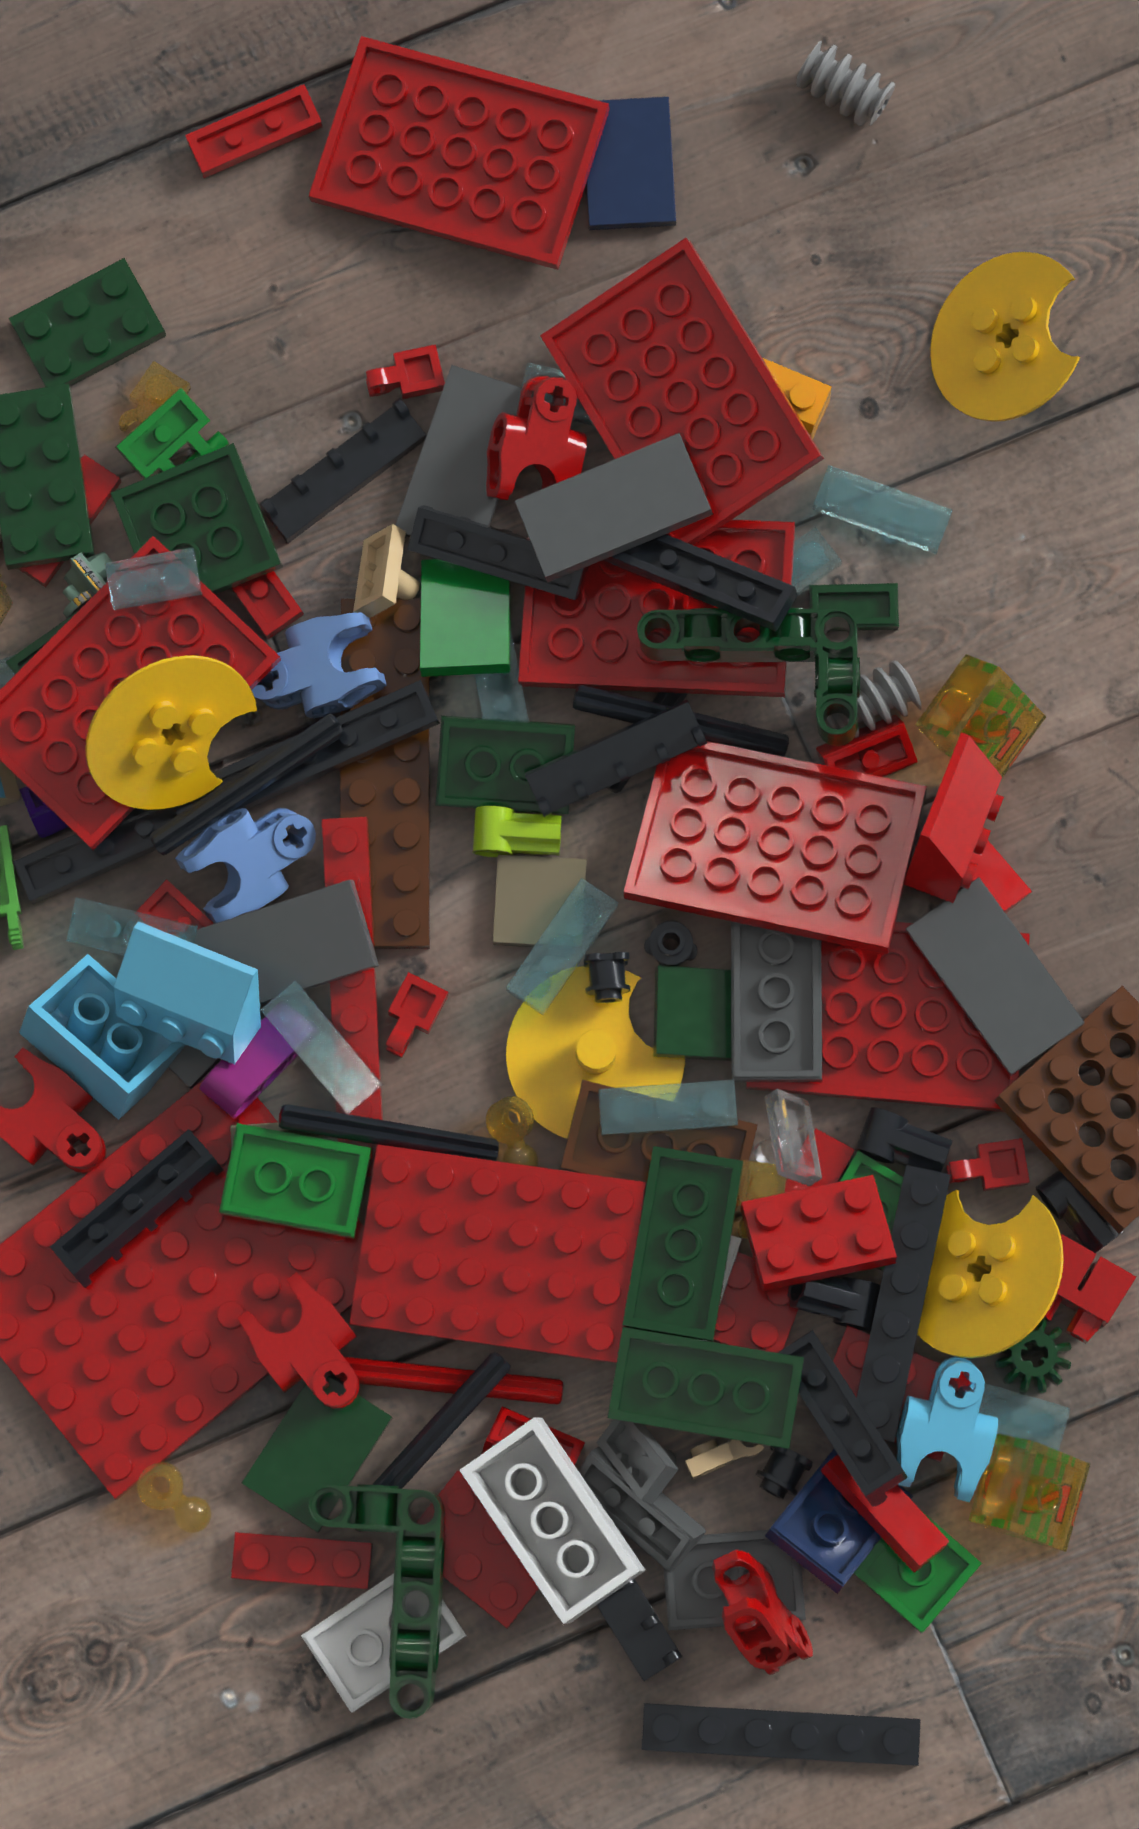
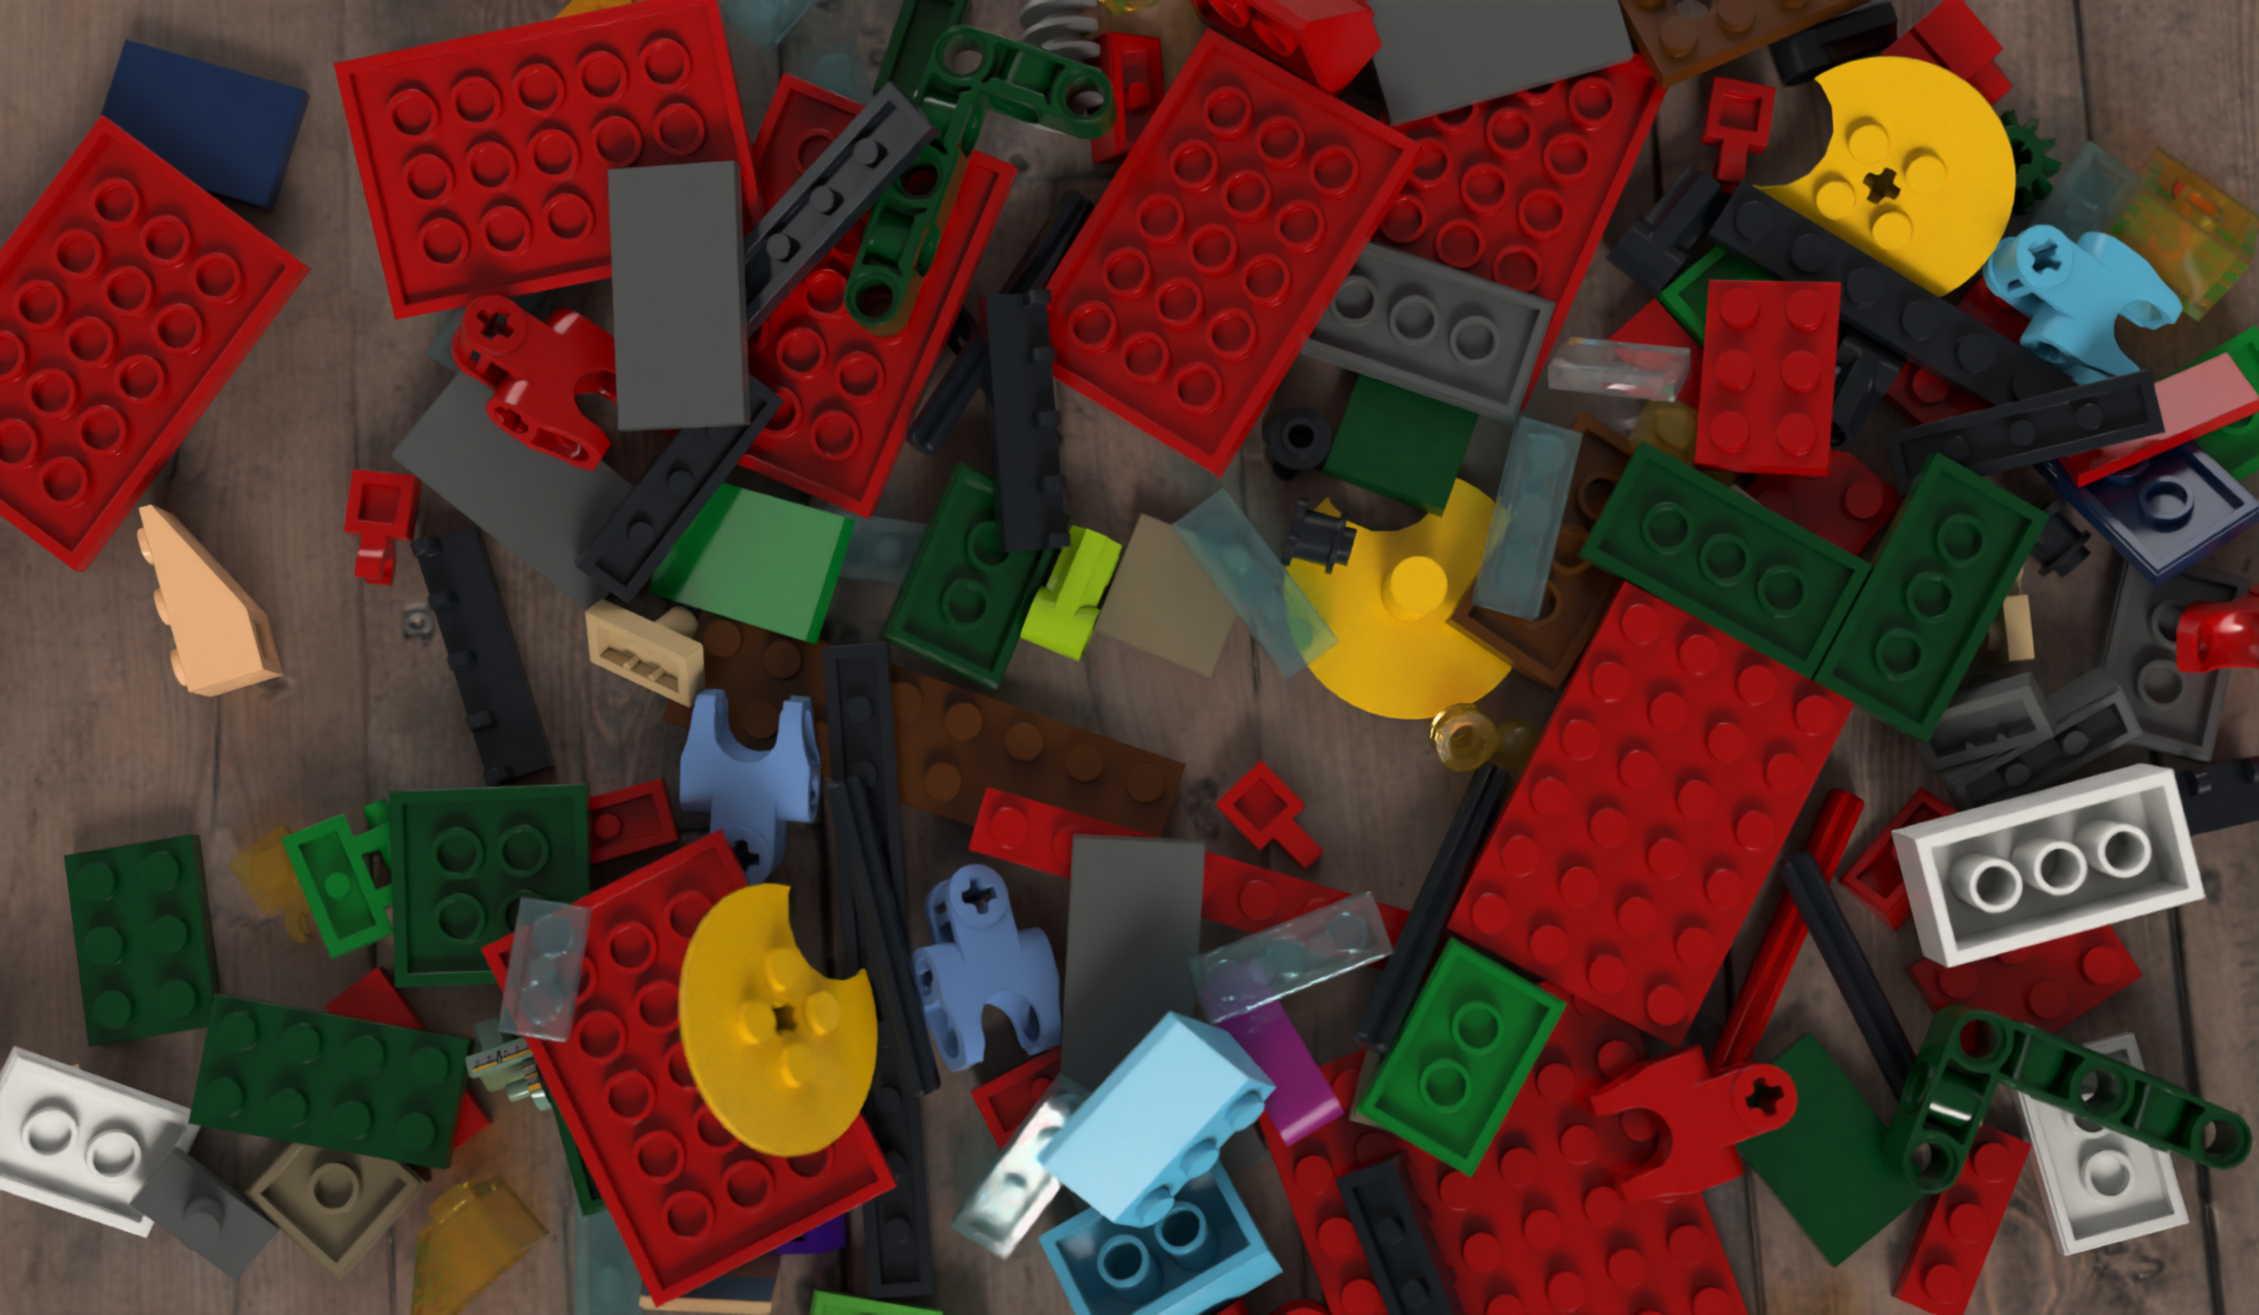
camera: 75 degrees left, 5 degrees up
none -> light nougat slope [137,504,283,697]

